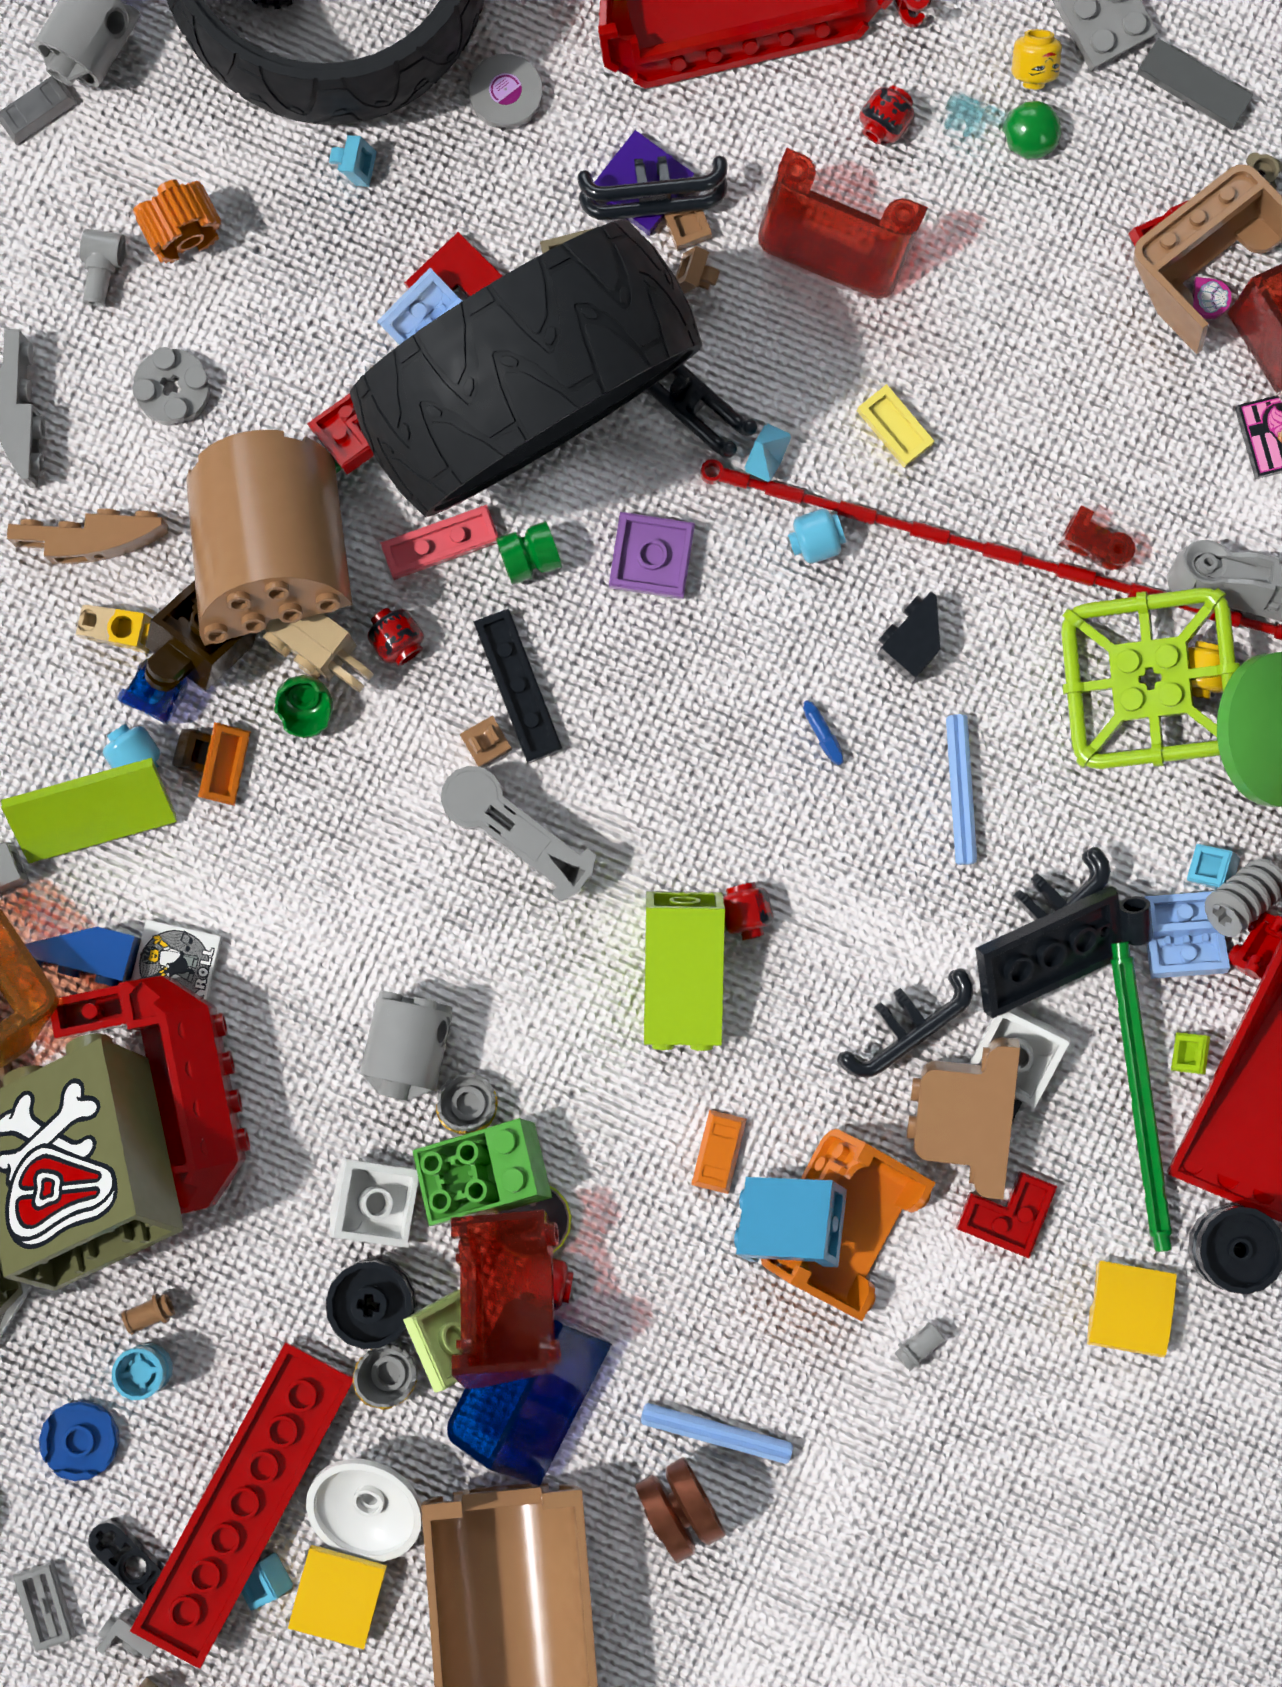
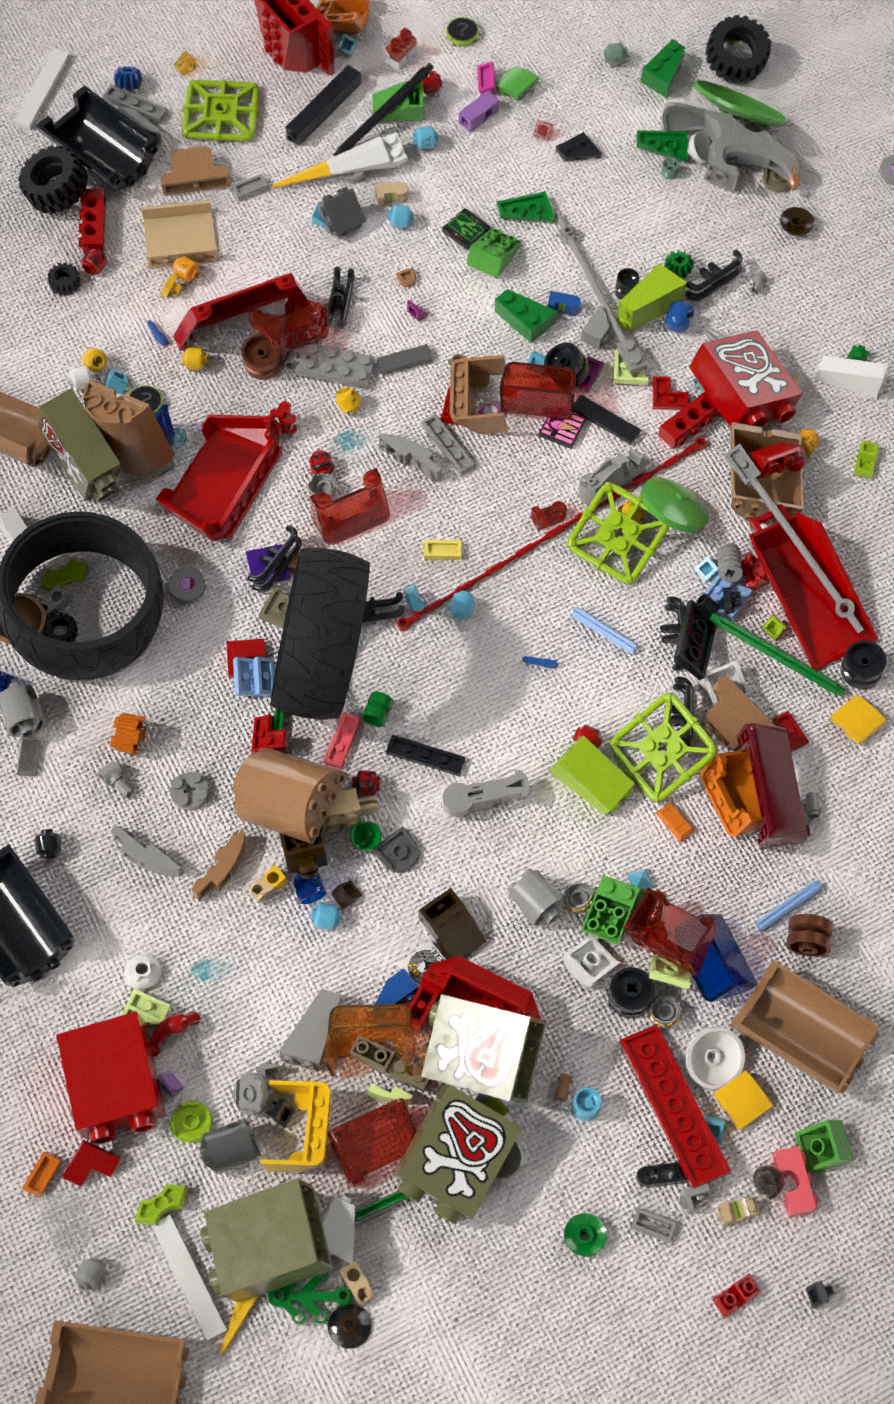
camera: 50 degrees left, 20 degrees down
lime tile [1,758,177,864] -> none
blue tile [39,1400,120,1481] -> none
orange tile [198,722,251,806] -> none
medium azure tile [329,135,377,187] -> none
medium nougat tile [460,715,512,767] -> none
medium lavender plate [609,512,695,599] -> none
dark azure panel [734,1177,847,1267] -> none
black slope [877,591,941,684] -> none
green hair [1002,101,1061,159] -> none
none -> light grey hair [307,473,337,500]
none -> dark grey tile [372,826,419,873]
none -> light grey slope [378,433,442,482]
none -> dark brown slope [418,888,487,958]
none -> light grey tile [421,413,476,476]
none -> lime plate [609,692,718,803]
none -> medium azure slope [628,869,653,891]
none -> black tile [723,587,742,614]
none -> dark red windscreen [736,723,810,849]

